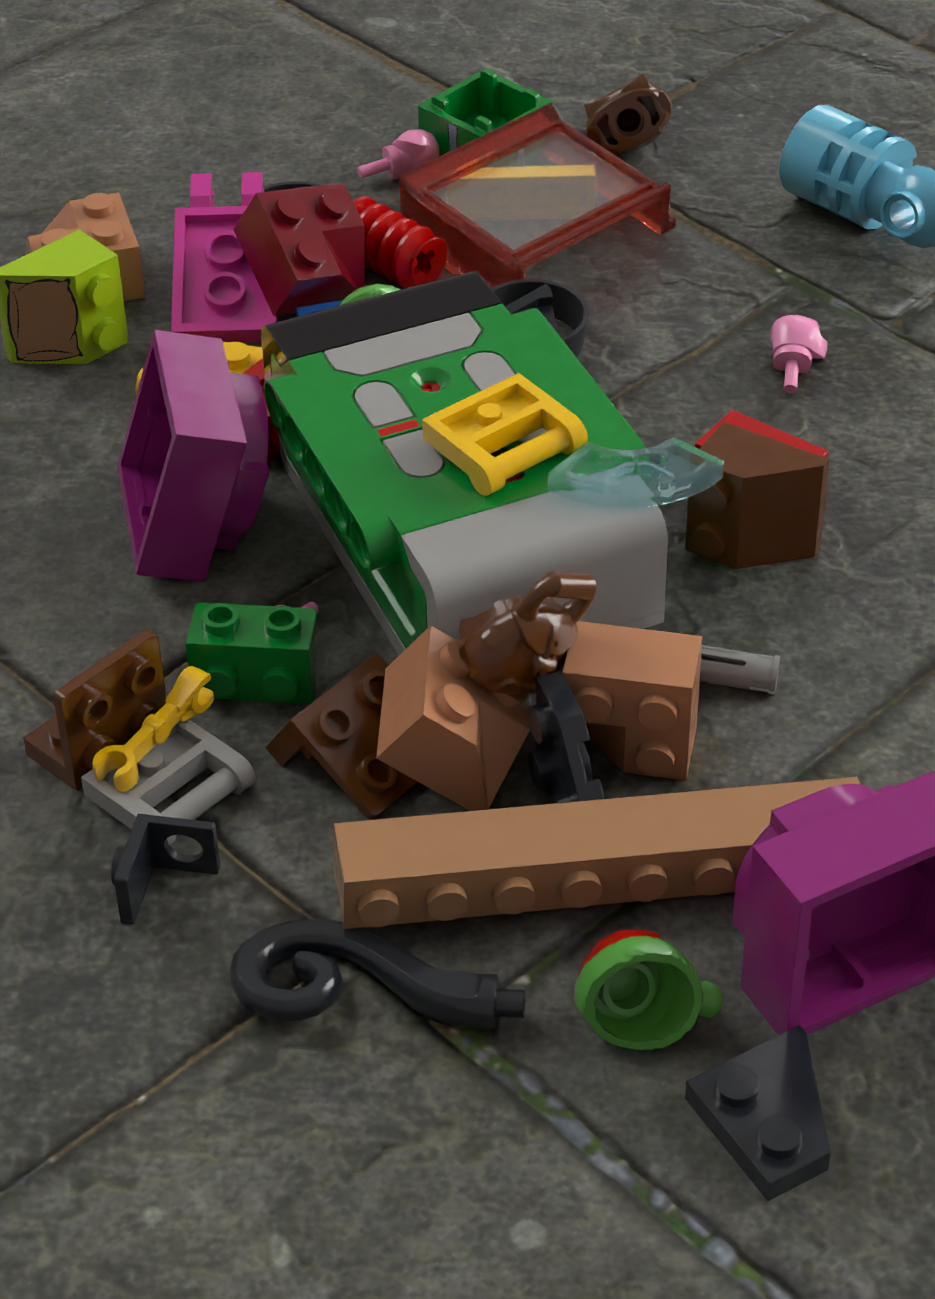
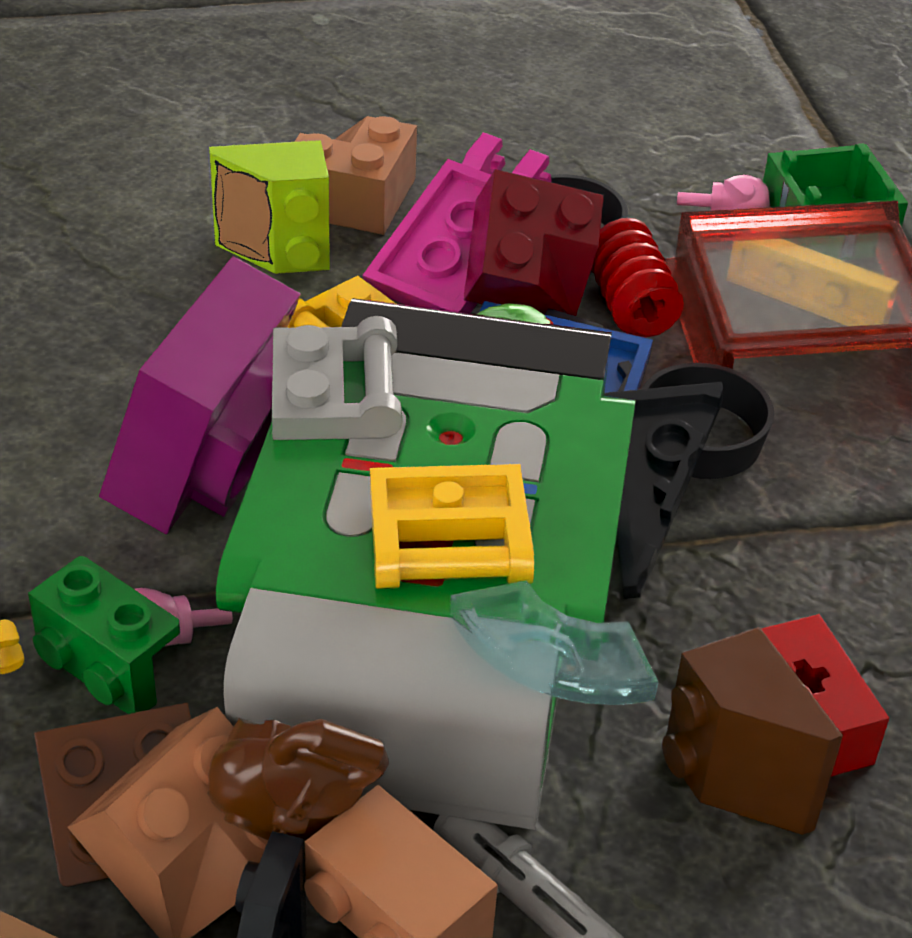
camera: 30 degrees right, 0 degrees up
none -> light grey plate [272,316,403,440]

